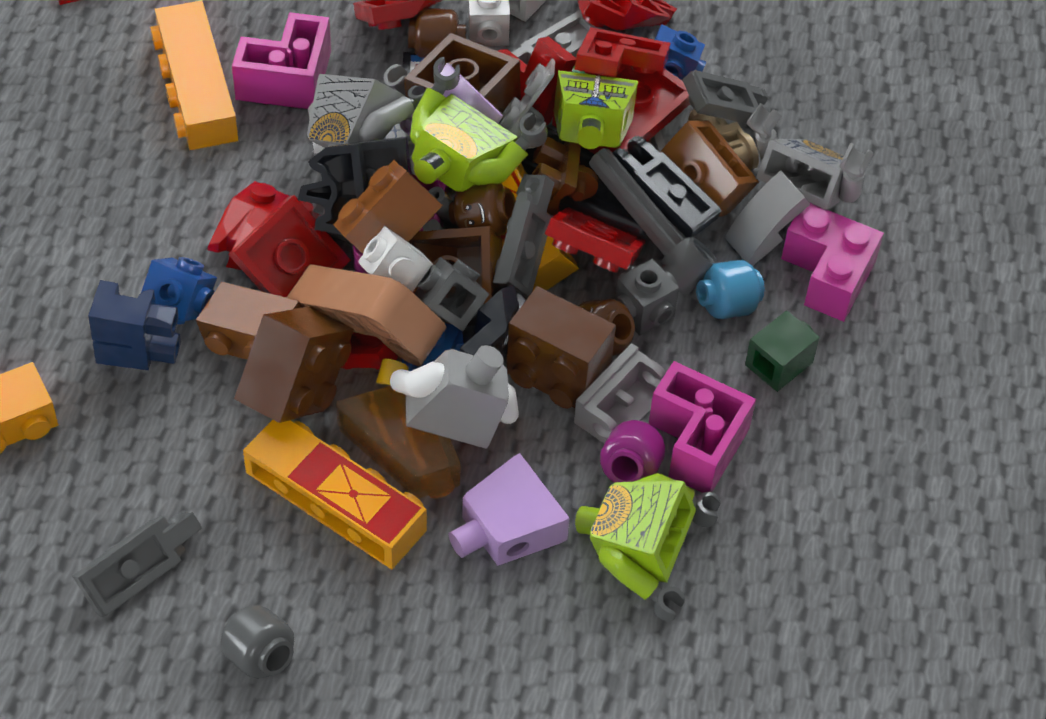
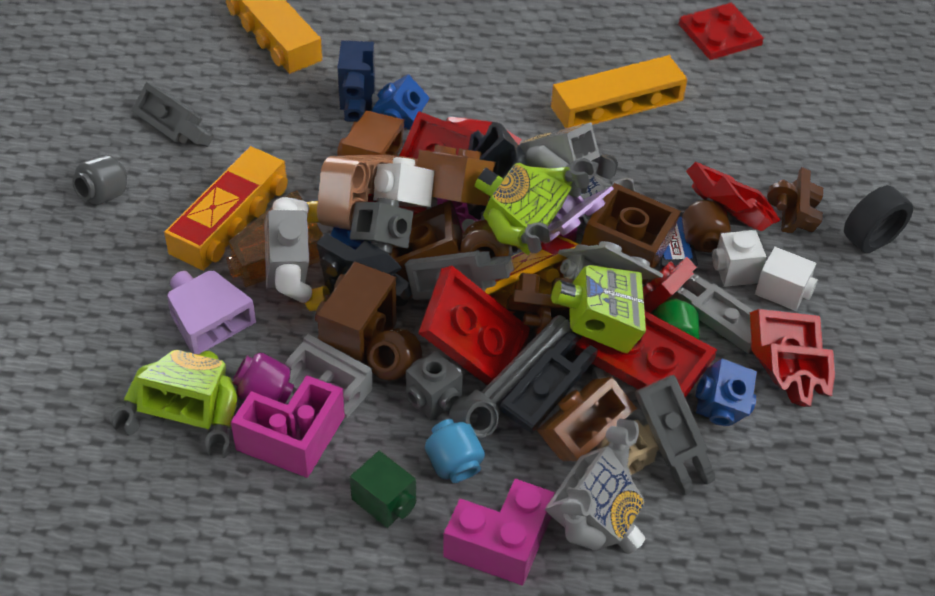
camera: 85 degrees right, 5 degrees down
dark pink brick [232,12,331,109] -> none
reddish brown brick [234,307,354,423] -> none
red plate [574,27,671,78] -> none
light grey slope [724,170,810,266] -> none

